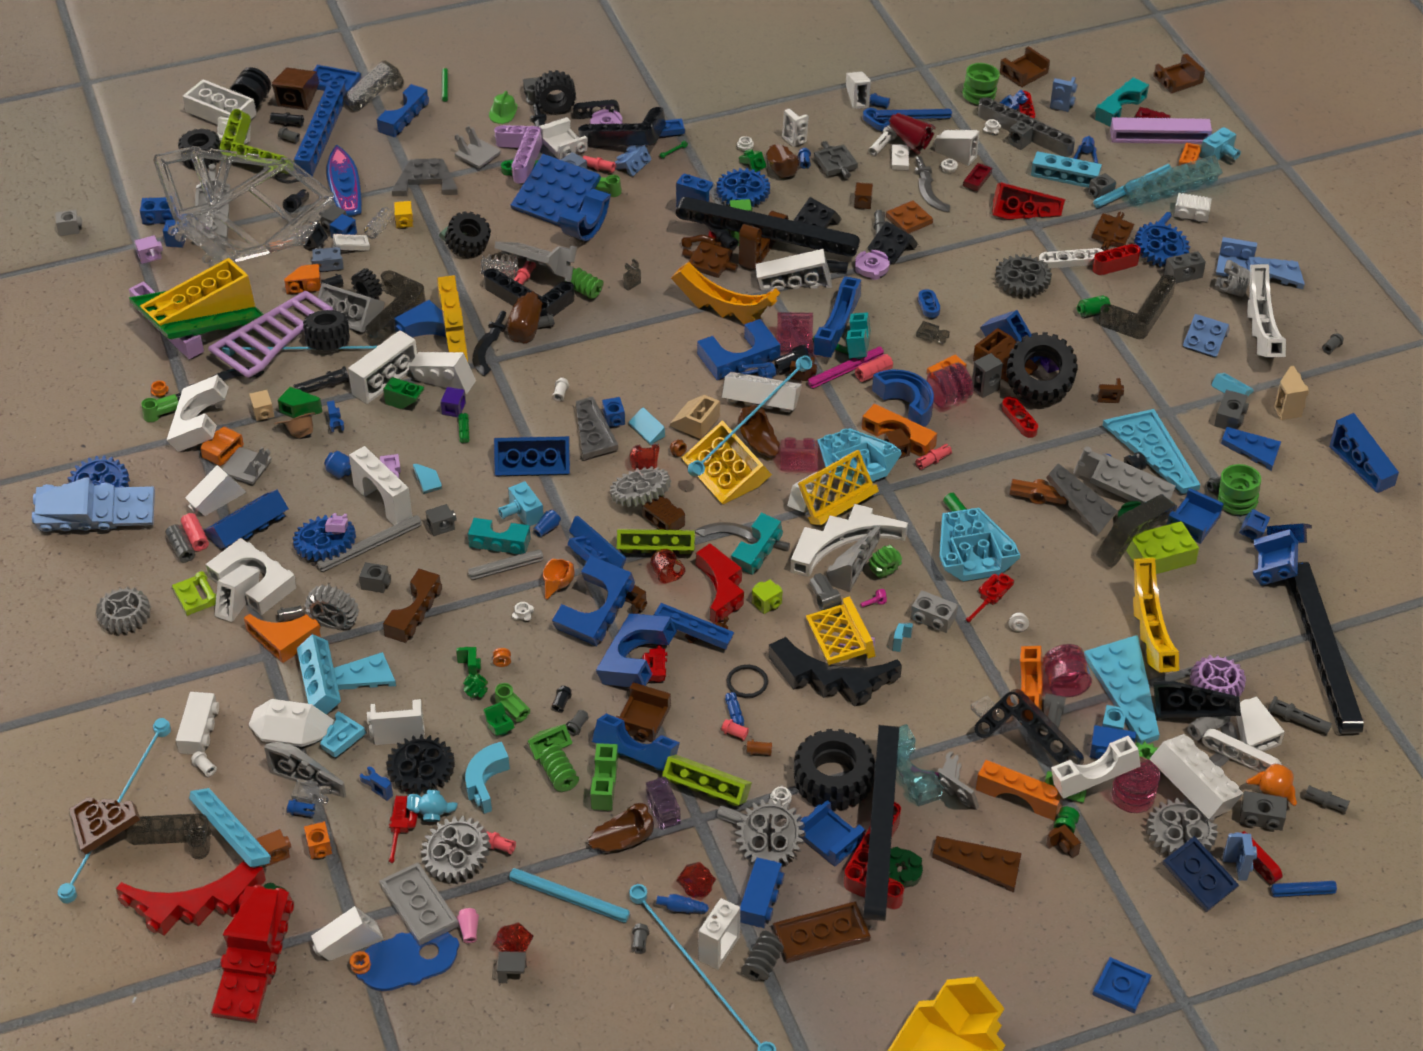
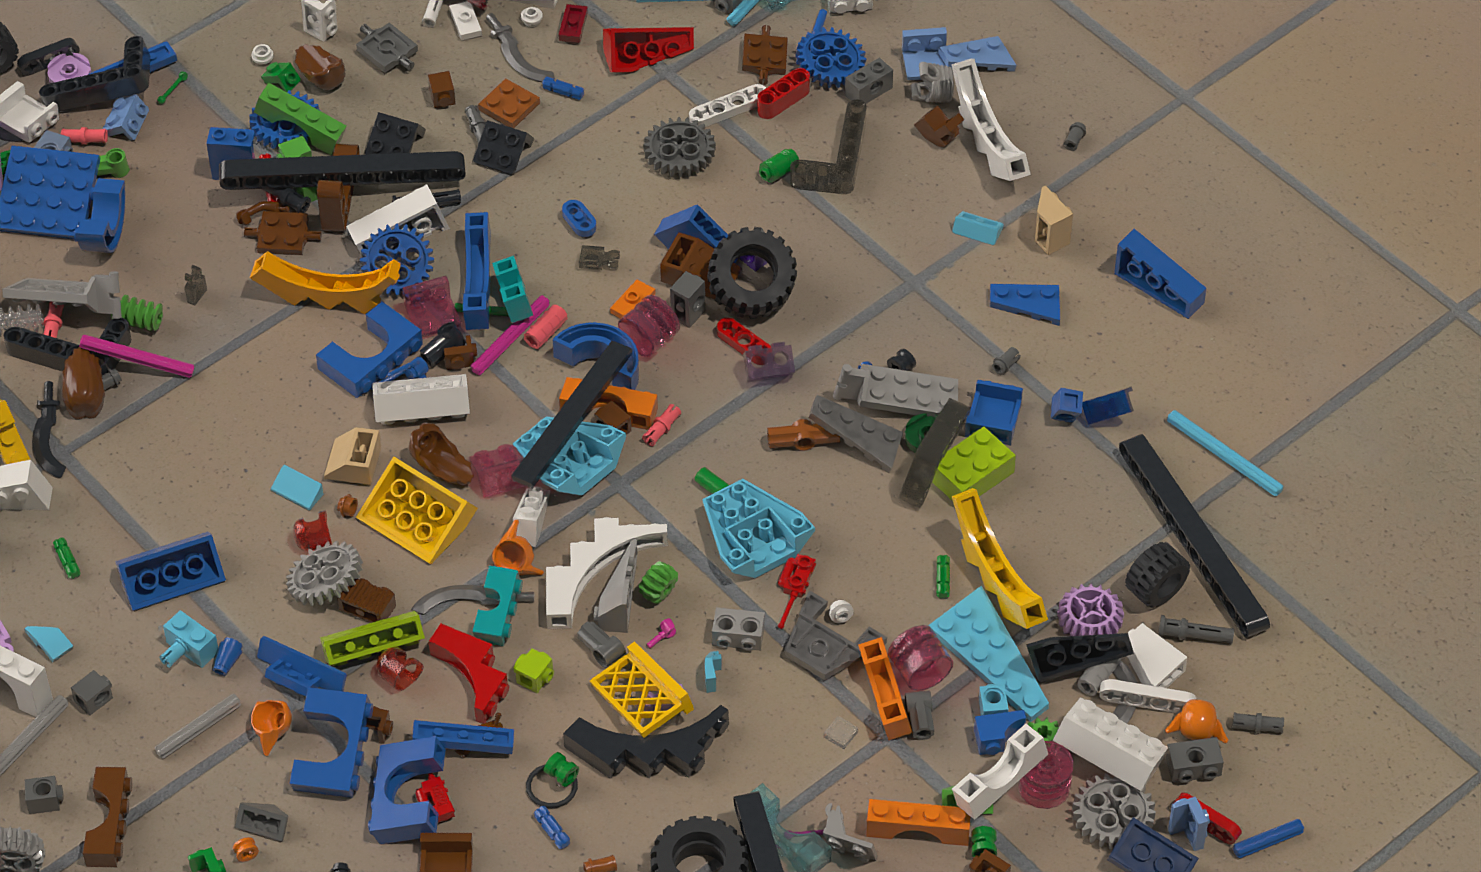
camera: 20 degrees left, 5 degrees up
dark purple brick [441,387,466,418] -> none
teal arch [468,518,531,554] -> none
white plate [512,602,534,621] -> none
white pin [552,378,569,402] -> none
flat silver wing [576,396,618,459] -> none
blue brick [602,397,625,428] -> none
medium azure piece [688,355,812,477] -> none
coral pin [721,719,749,741] -> none
yellow fence [797,450,879,525] -> none
blue pin [798,148,811,169] -> none
lavender plate [855,250,890,280] -> none
black beam [974,689,1084,765] -> none
reddish brown bracket [1097,378,1124,403] -> none
medium azure wing [1102,409,1201,494] -> none
medium blue bracket [1183,314,1230,357] -> none
dark grey brick [1214,390,1249,429] -> none
bright green wheel [1218,464,1261,515] -> none
blue panel [1253,529,1298,586] -> none
none -> dark pink axle [80,335,194,378]
none -> dark grey slope [235,802,289,841]
none -> bright green arch [254,83,346,155]
none -> blue gear [360,223,434,298]
none -> orange piece [492,520,544,576]
none -> black tile [511,341,633,489]
none -> blue axle [542,76,584,100]
none -> green wheel [544,752,579,787]
none -> clear purple brick [743,342,795,381]
none -> flat silver wing [785,591,887,680]
none -> reddish brown brick [914,106,965,147]
none -> green axle [936,555,950,599]
none -> black tyre [1125,542,1190,608]
none -> medium azure axle [1167,410,1283,496]

